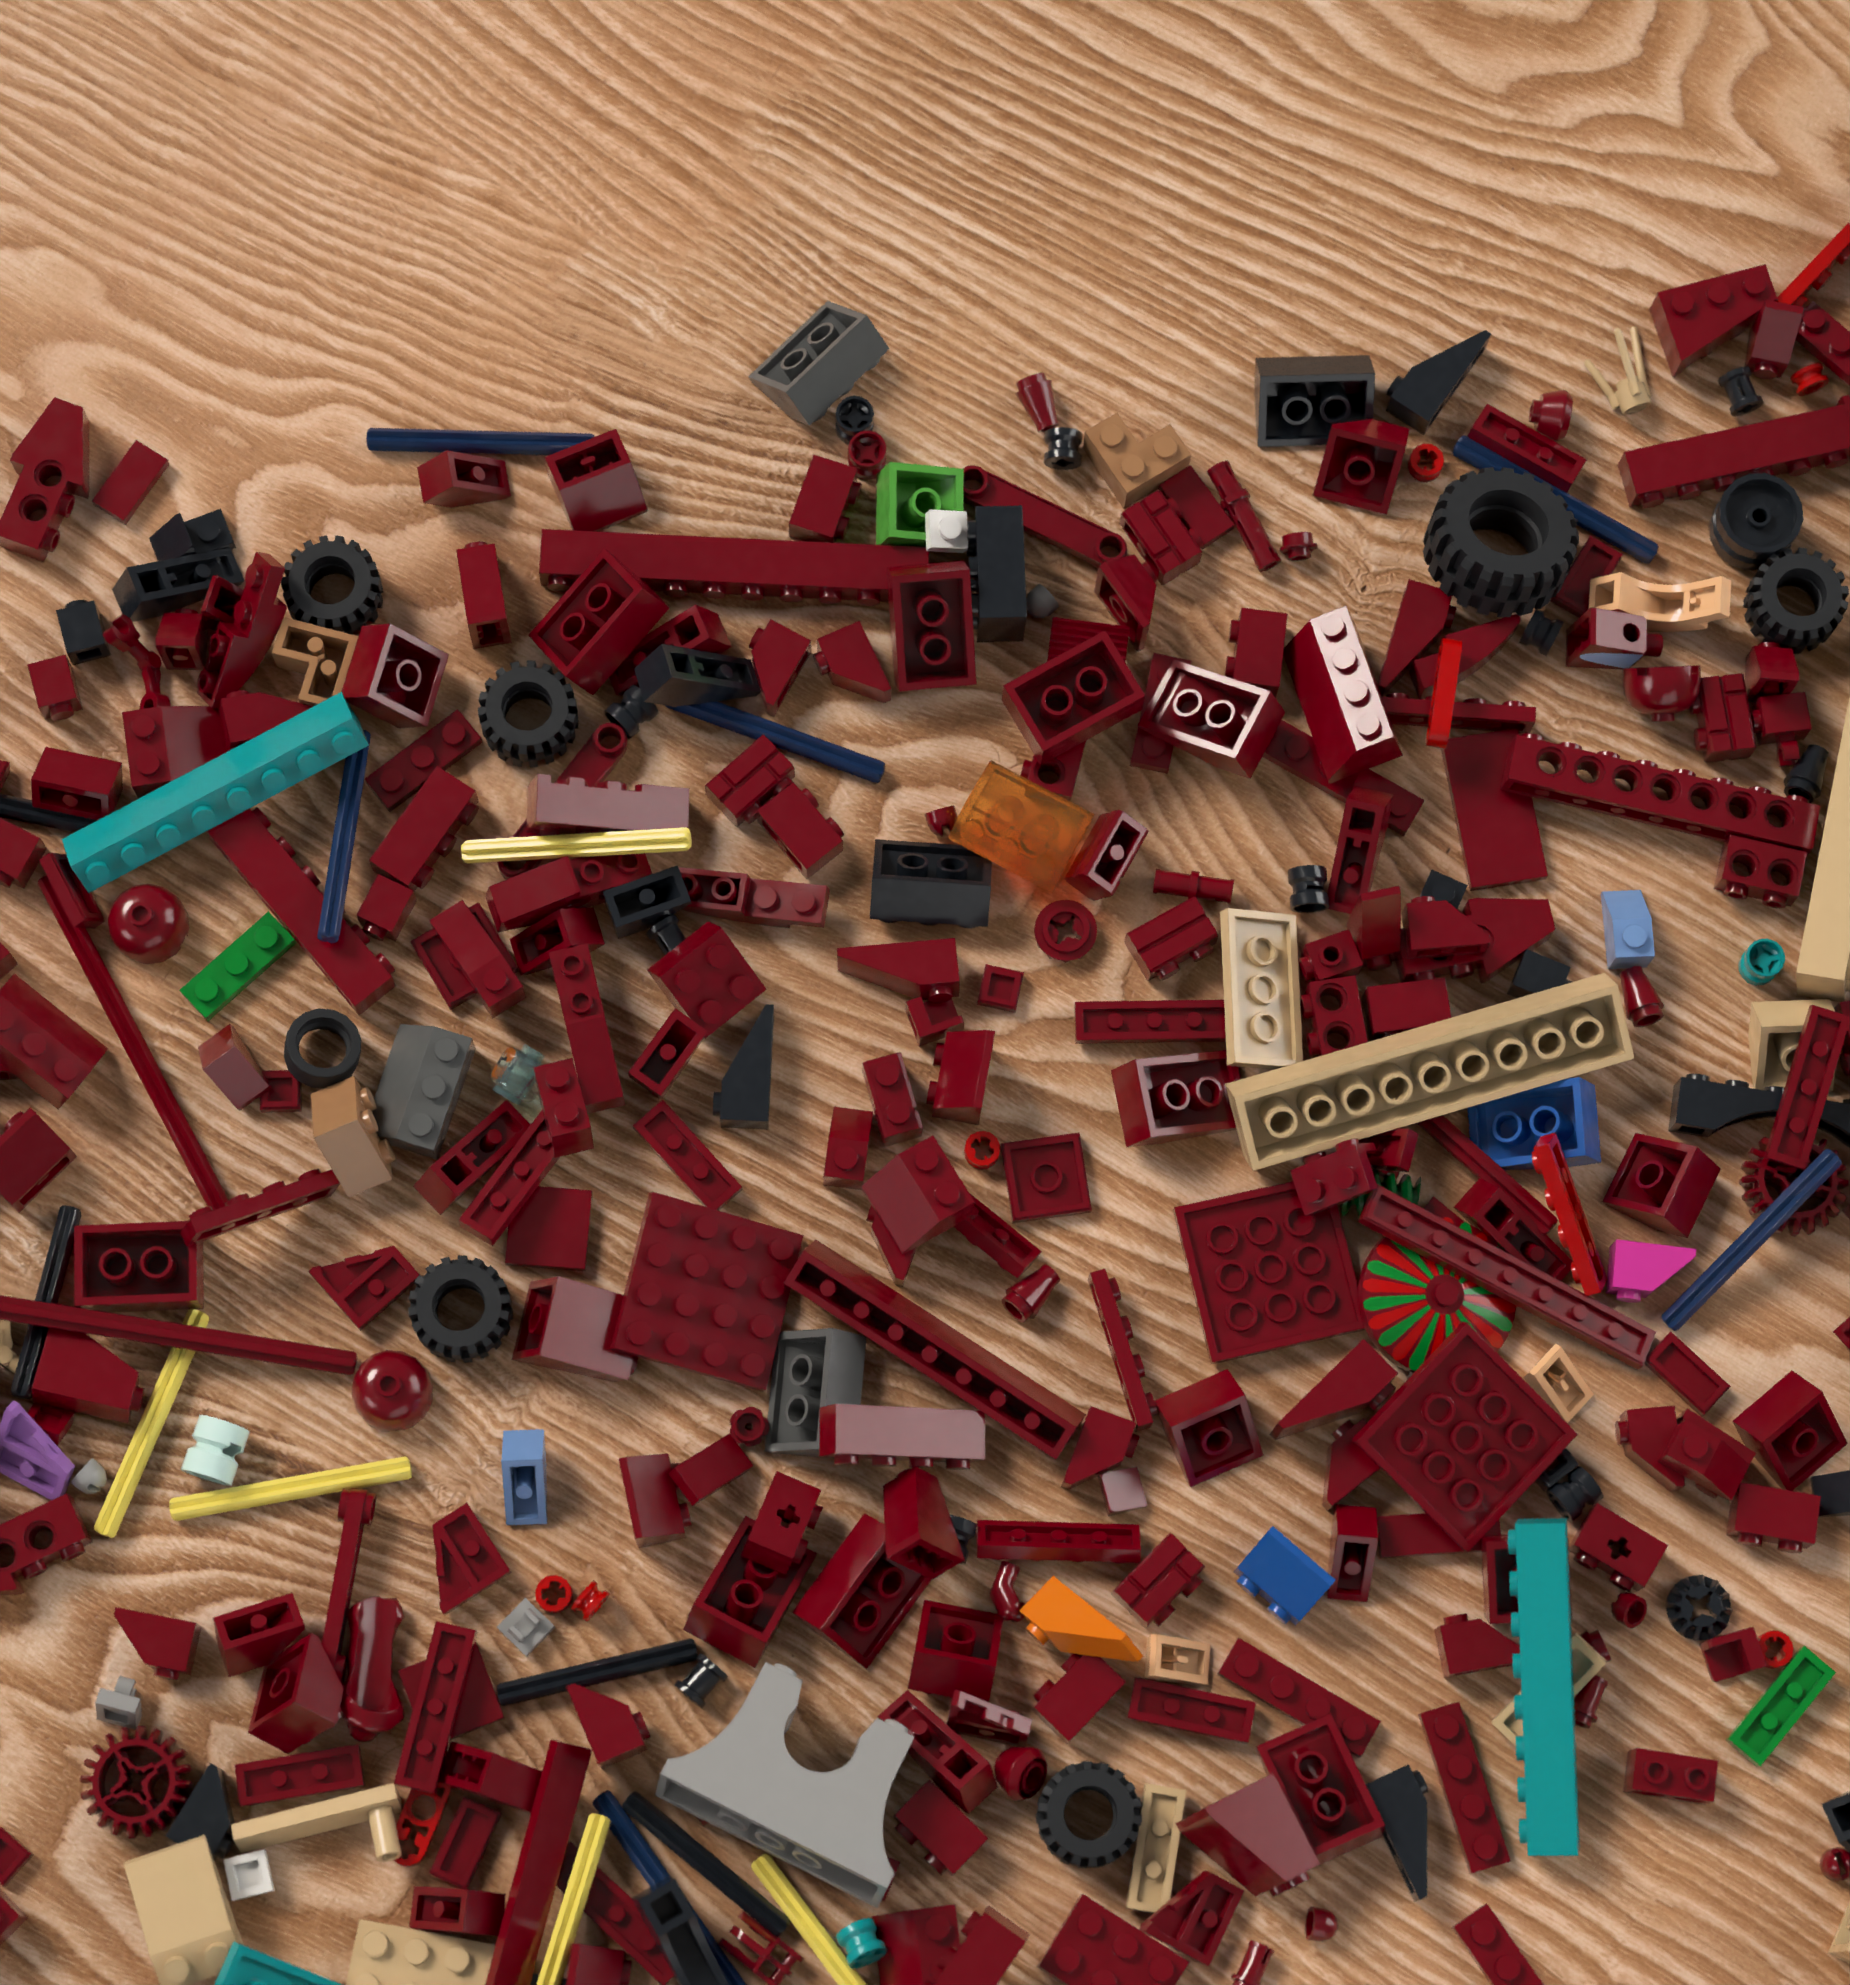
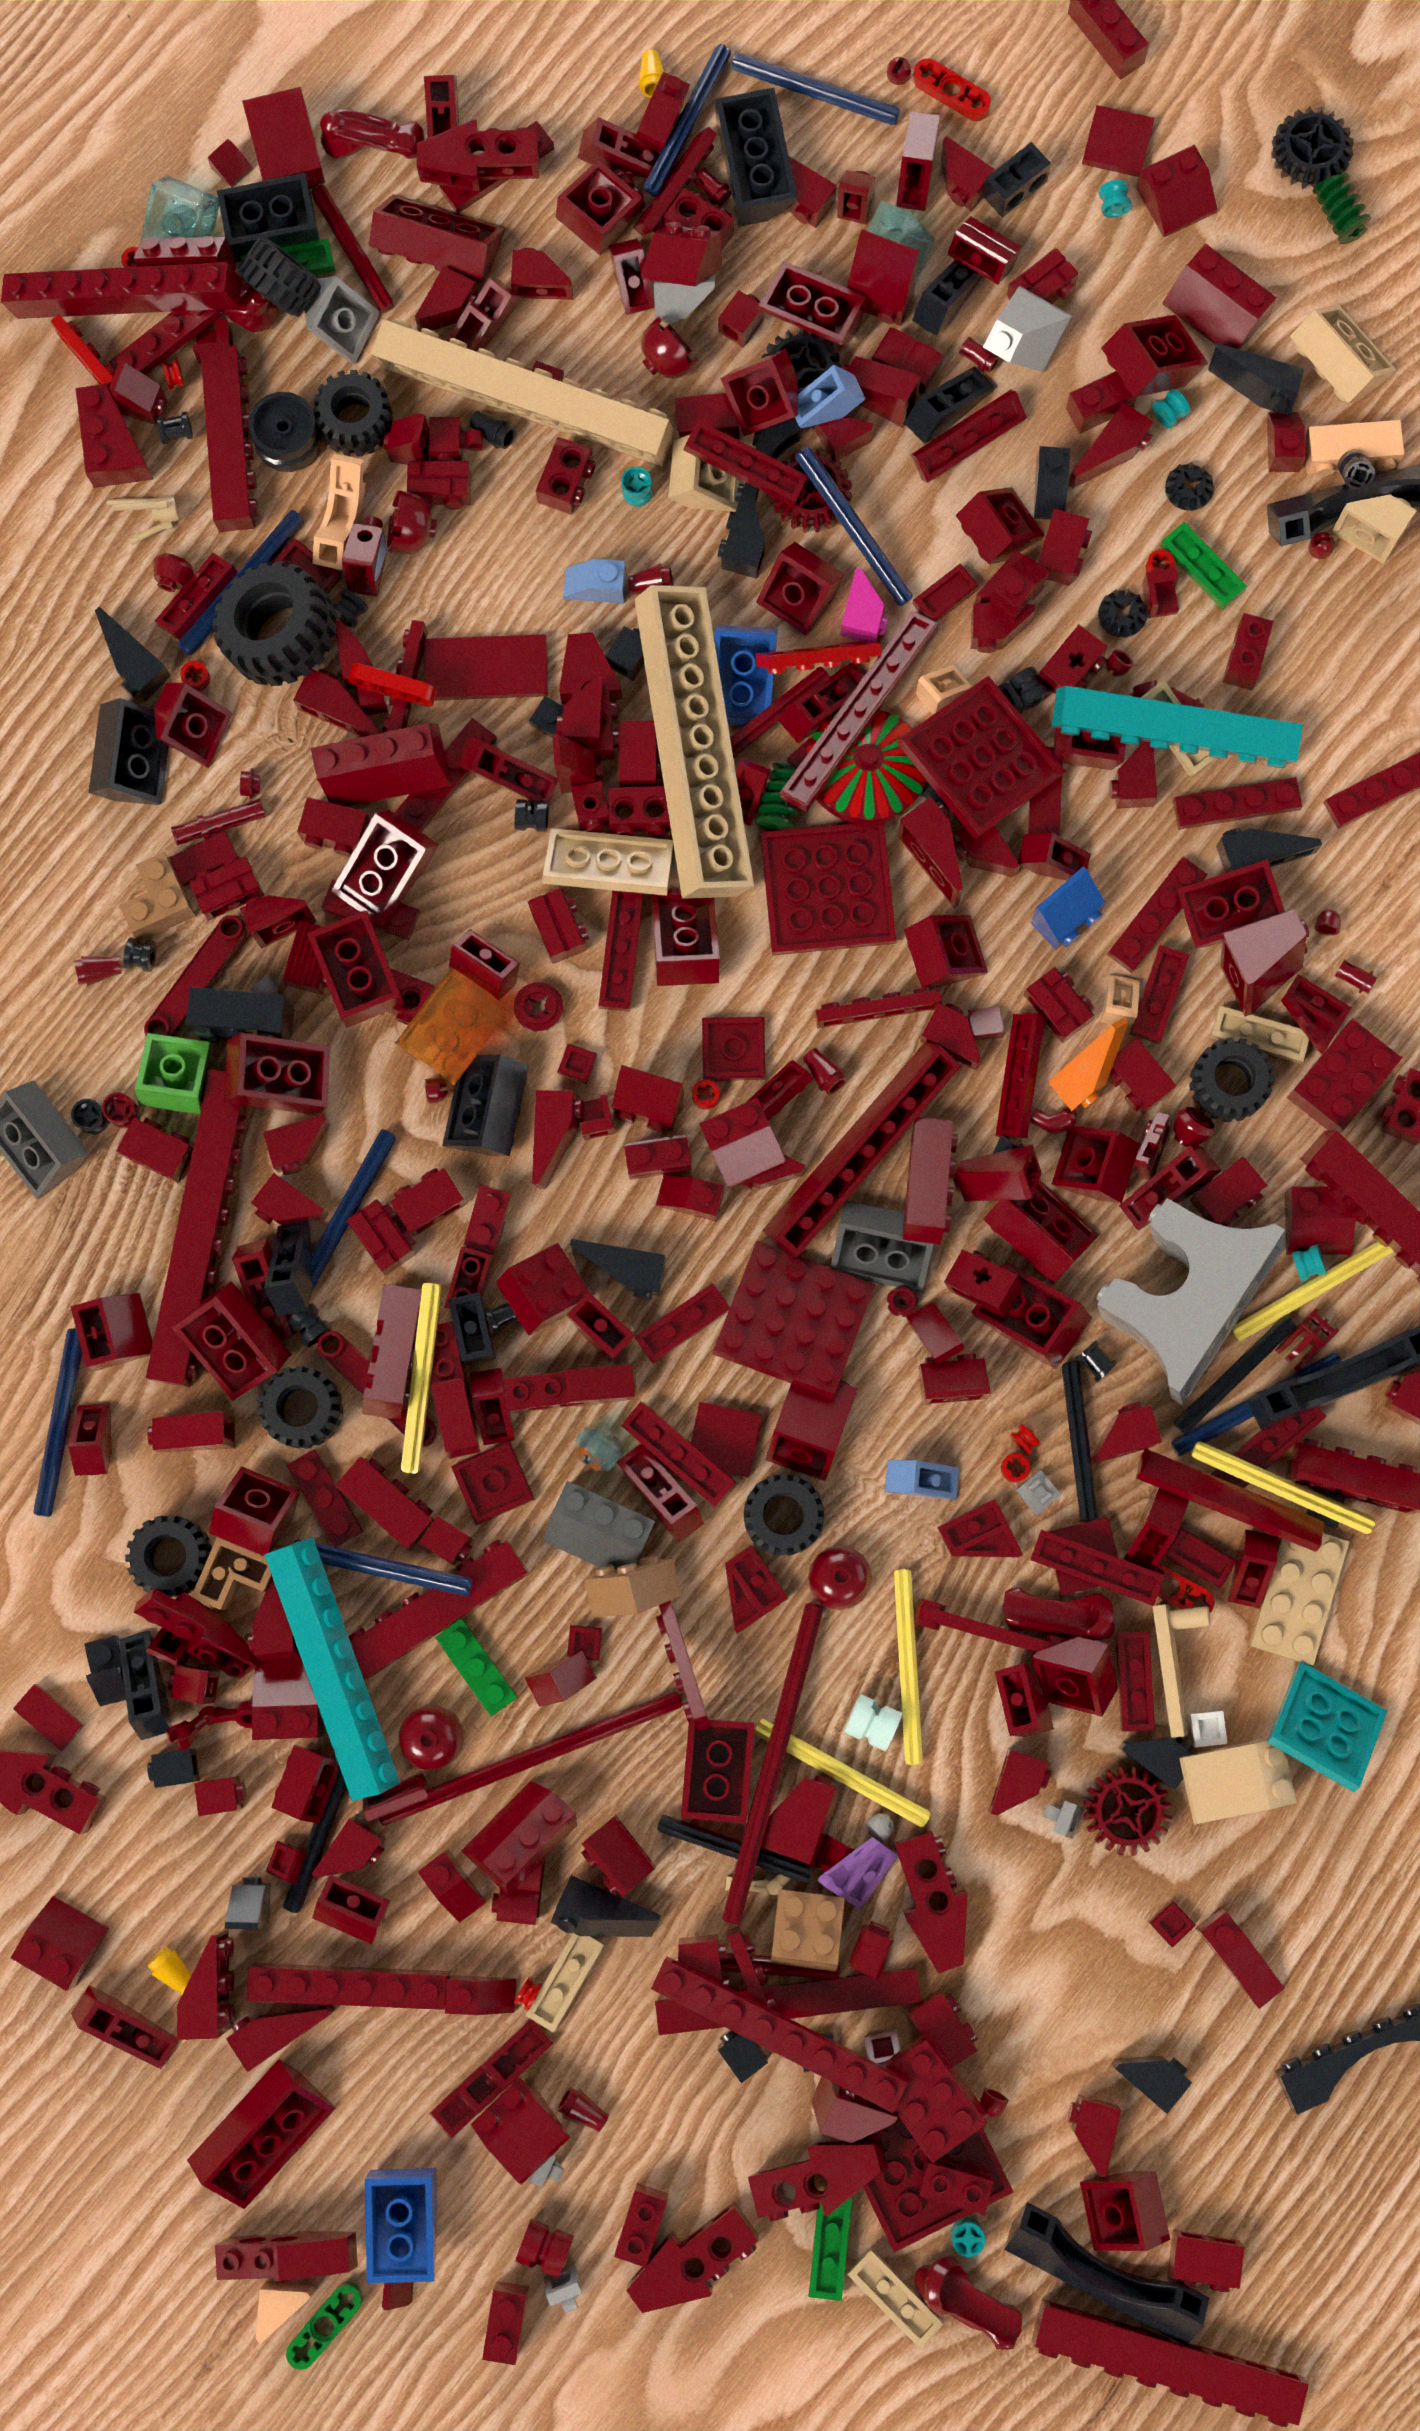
camera: 70 degrees left, 5 degrees up
black tyre [284,1008,362,1089] -> none
dark red slope [429,900,526,1019] -> none
dark red brick [533,1058,594,1158] -> none
white plate [925,509,968,553] -> none
dark red pin [1153,868,1234,904] -> none
dark red bracket [1290,1138,1378,1216] -> none
dark red brick [1500,733,1820,855] -> none

